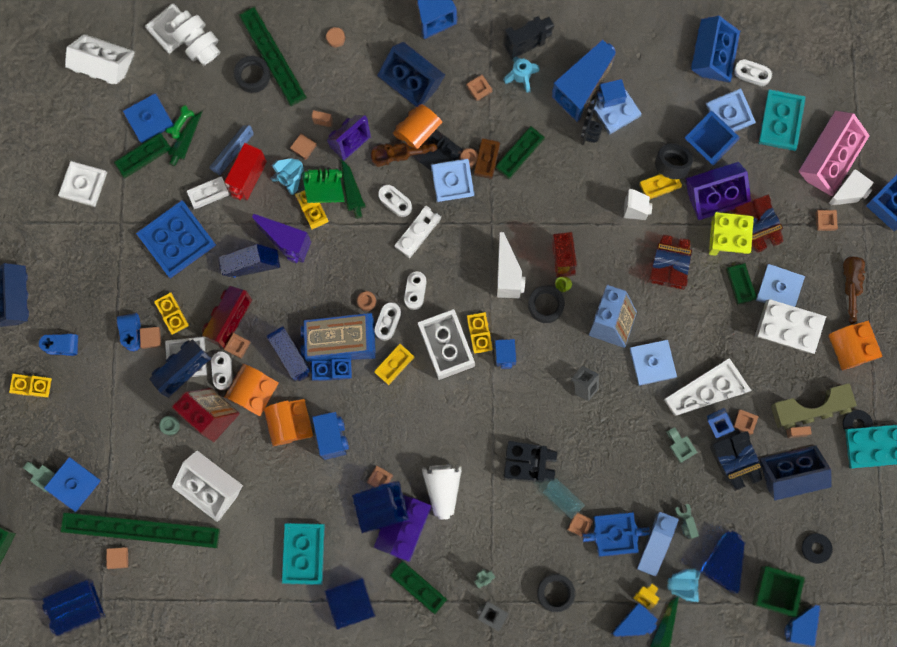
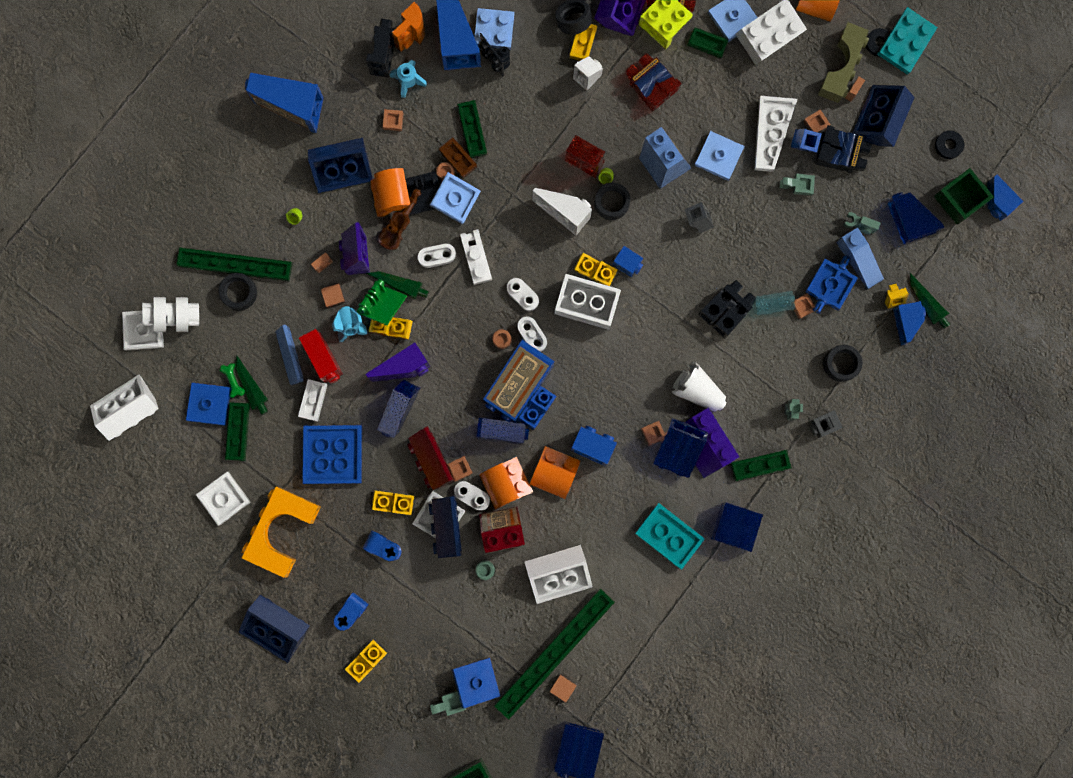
camera: 60 degrees left, 5 degrees up
nougat tile [140,327,161,349] -> none
nougat tile [326,28,345,47] -> none
yellow plate [374,344,415,386] -> none
blue brick [597,79,627,108] -> none
medium azure brick [668,569,700,602] -> none
none -> light orange arch [242,487,321,578]
none -> lime hinge [286,208,303,225]
none -> orange brick [392,2,425,52]

